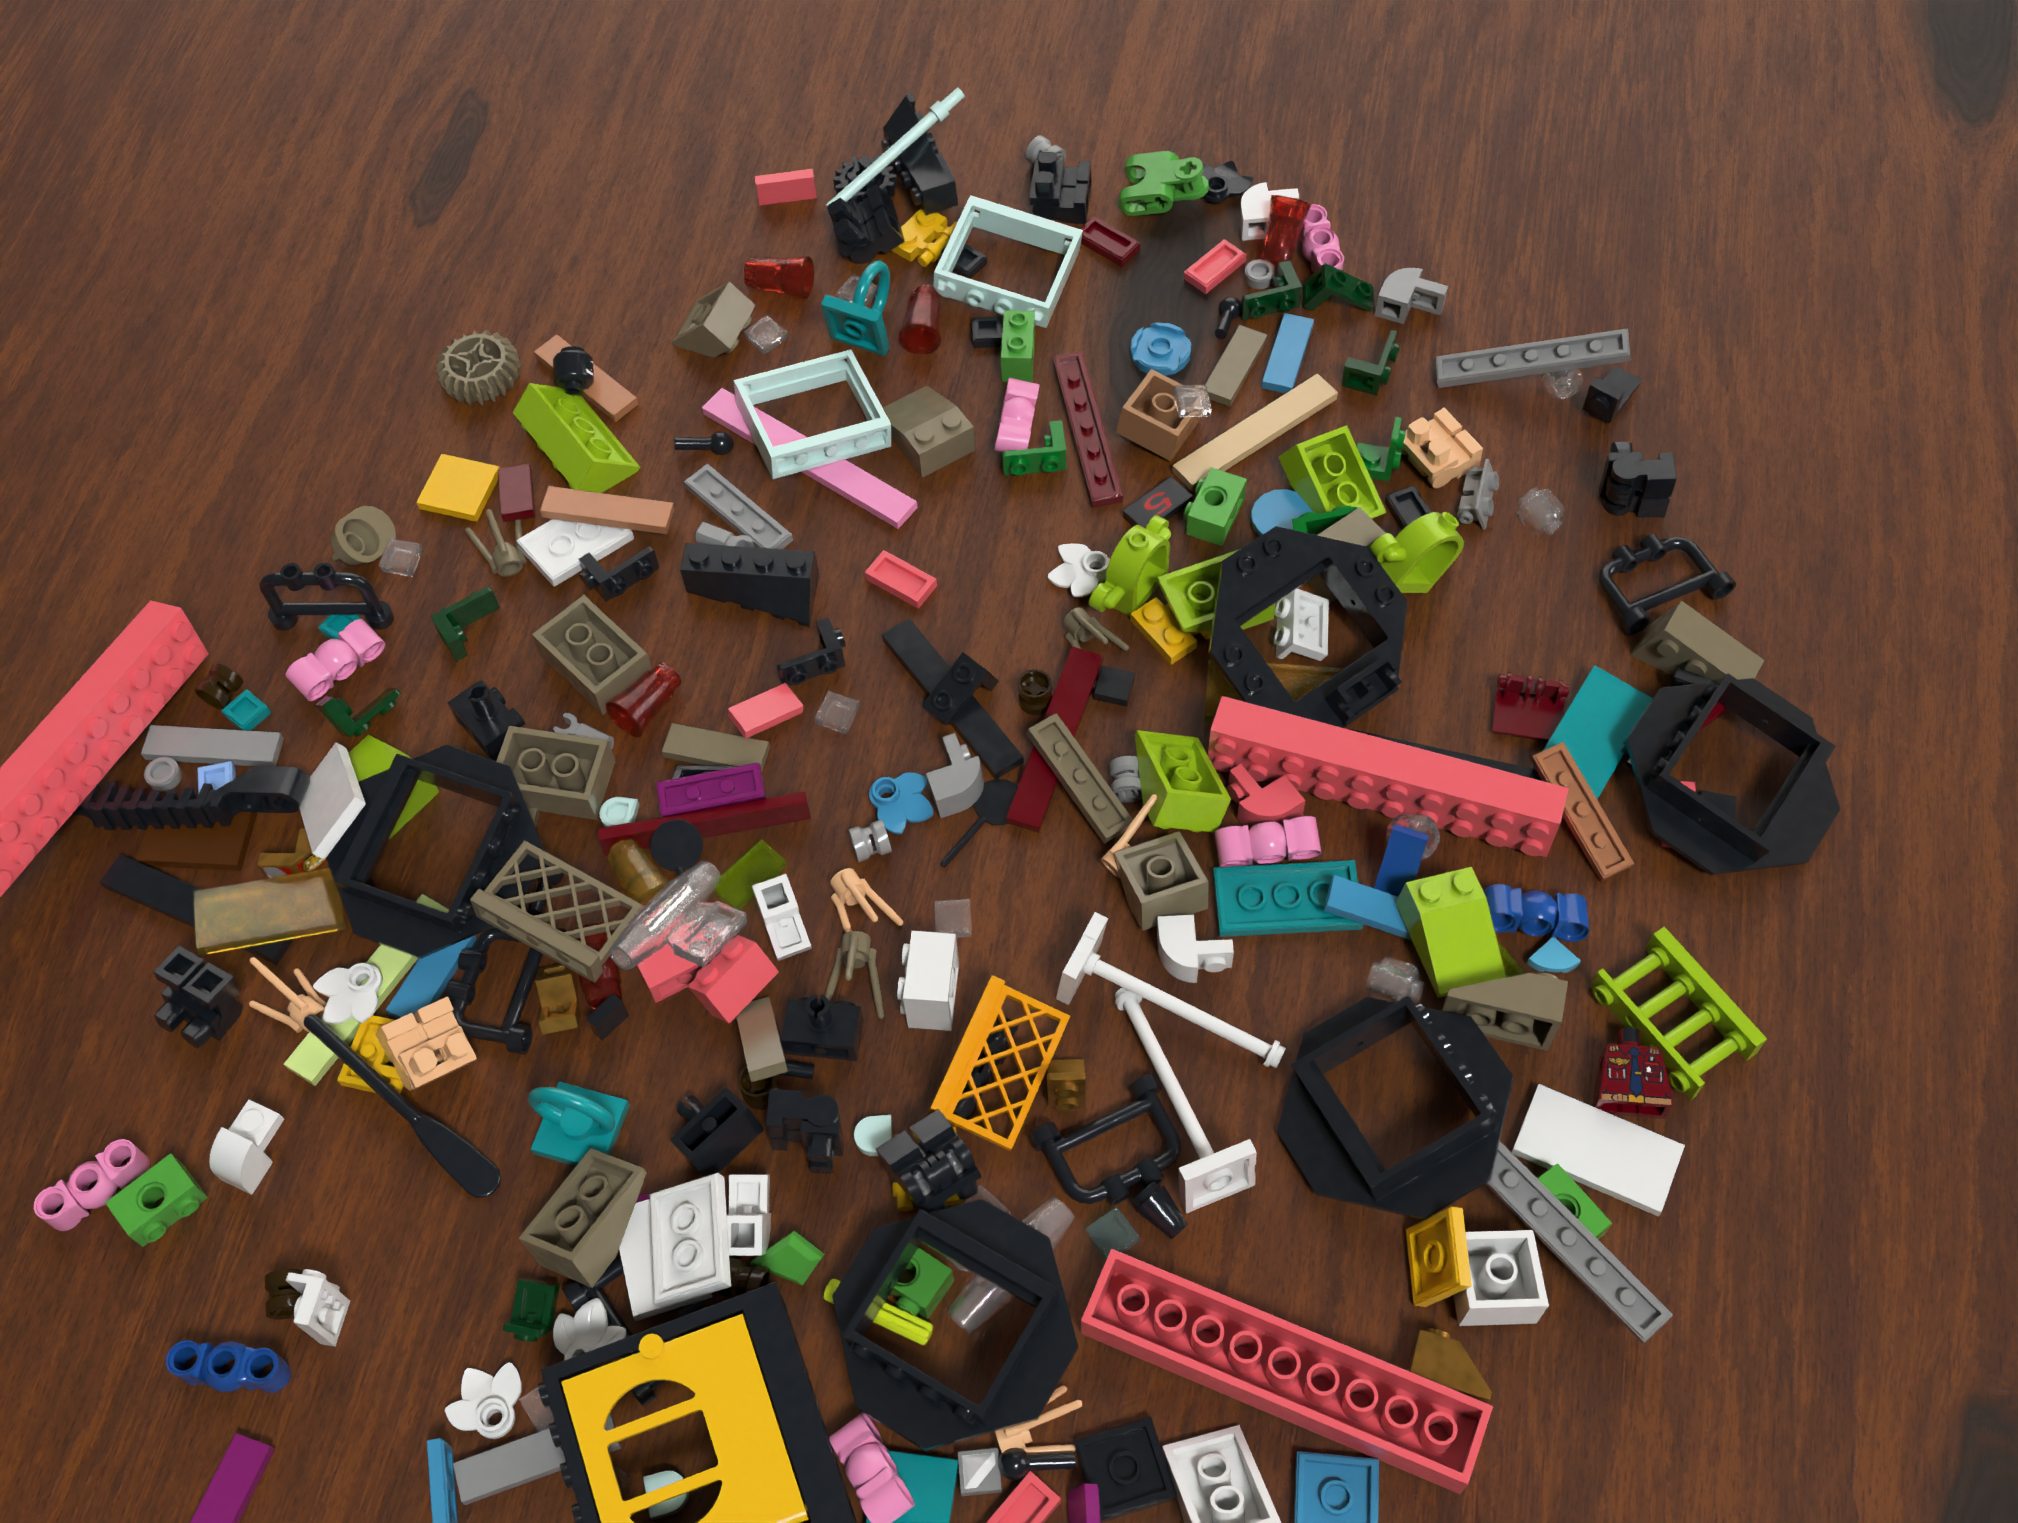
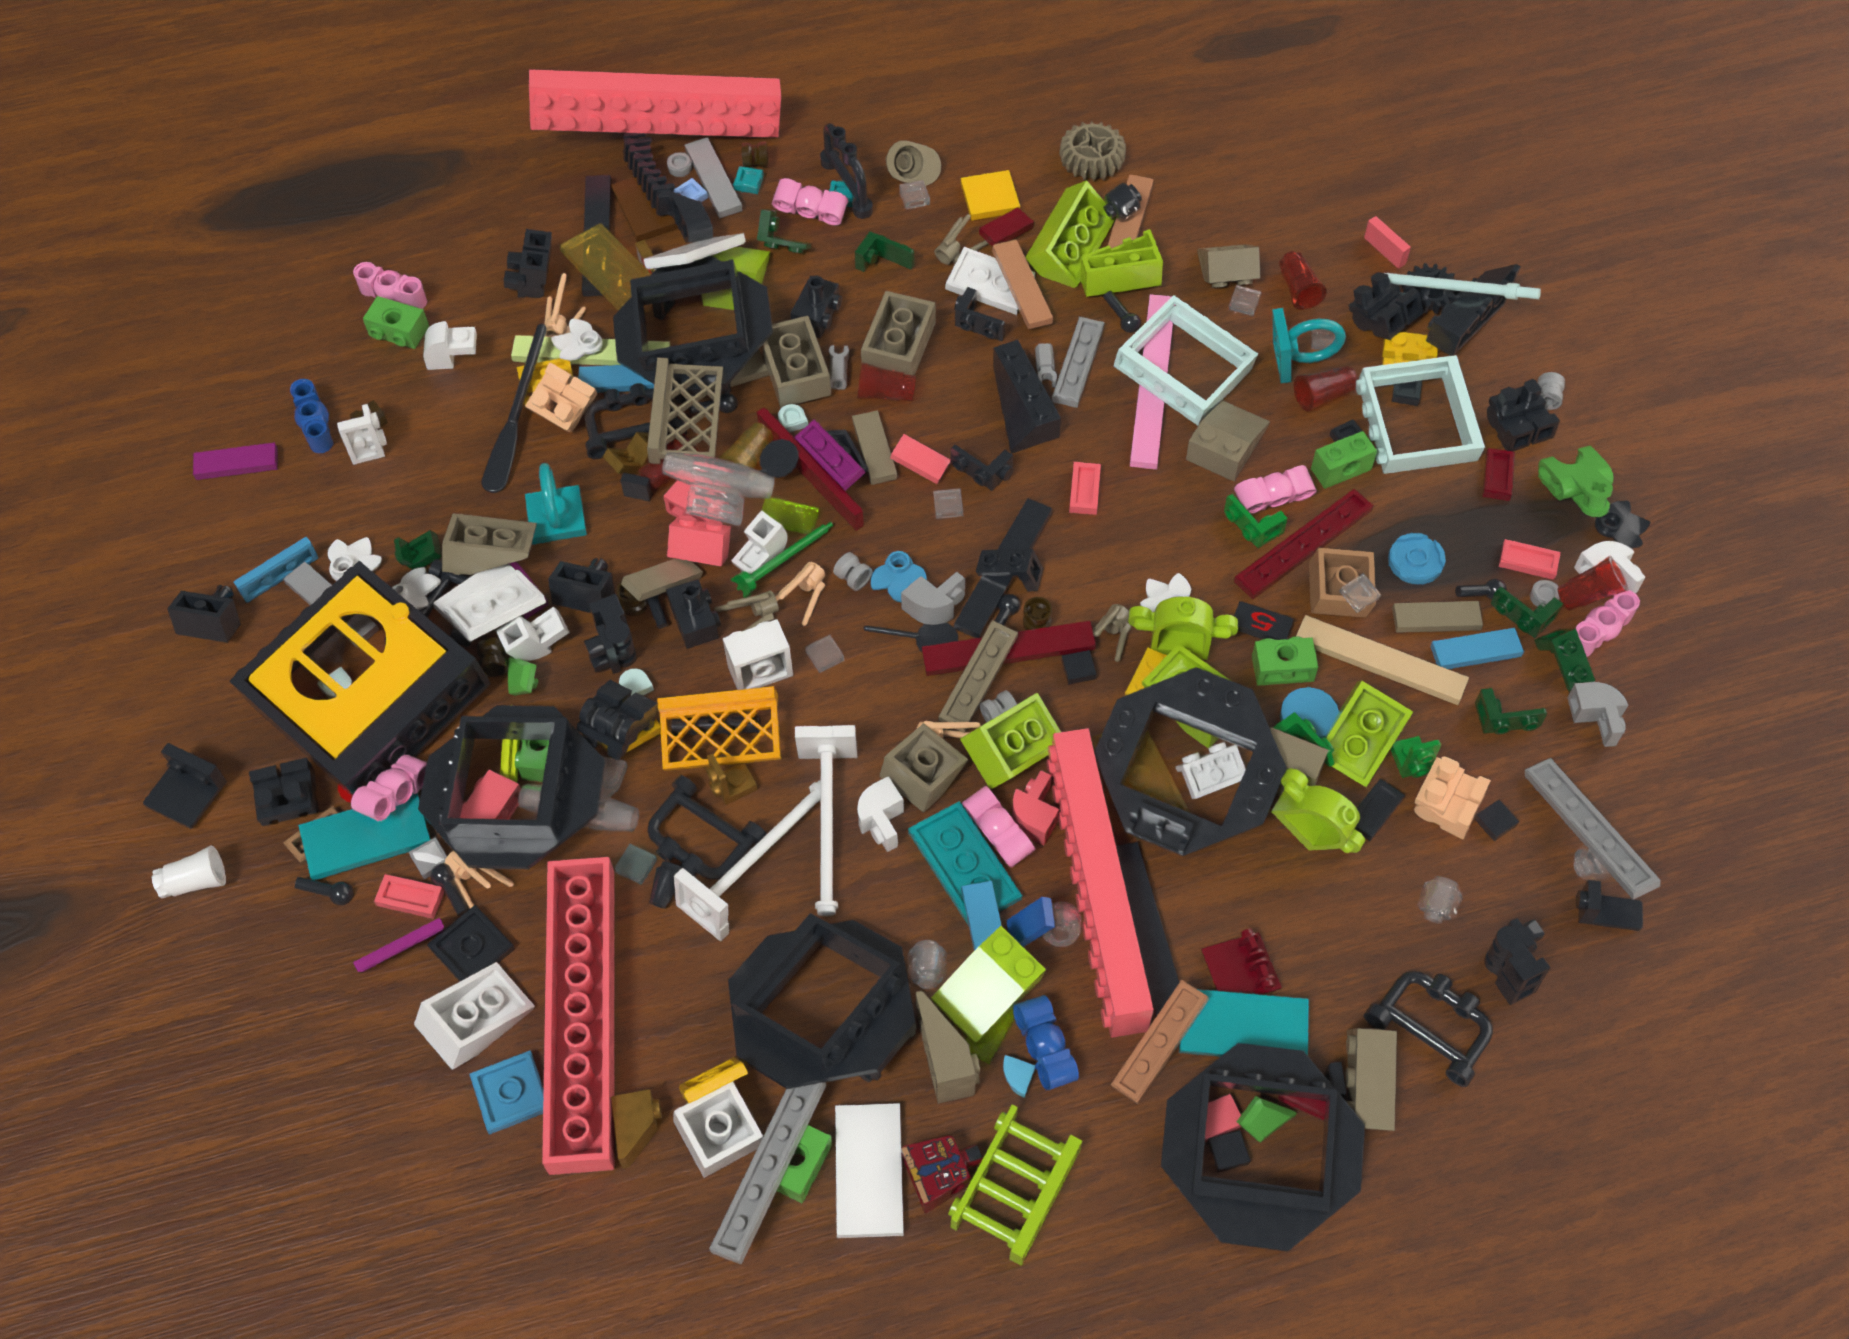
camera: 60 degrees right, 0 degrees up
light grey hinge [1457,459,1499,530] -> none
none -> coral brick [460,770,524,820]
none -> green piece [731,522,833,598]
none -> black bar [994,594,1021,626]
none -> lime wedge [1081,229,1163,297]
none -> bright green piece [1237,1096,1296,1143]
none -> black tile [1474,800,1519,841]

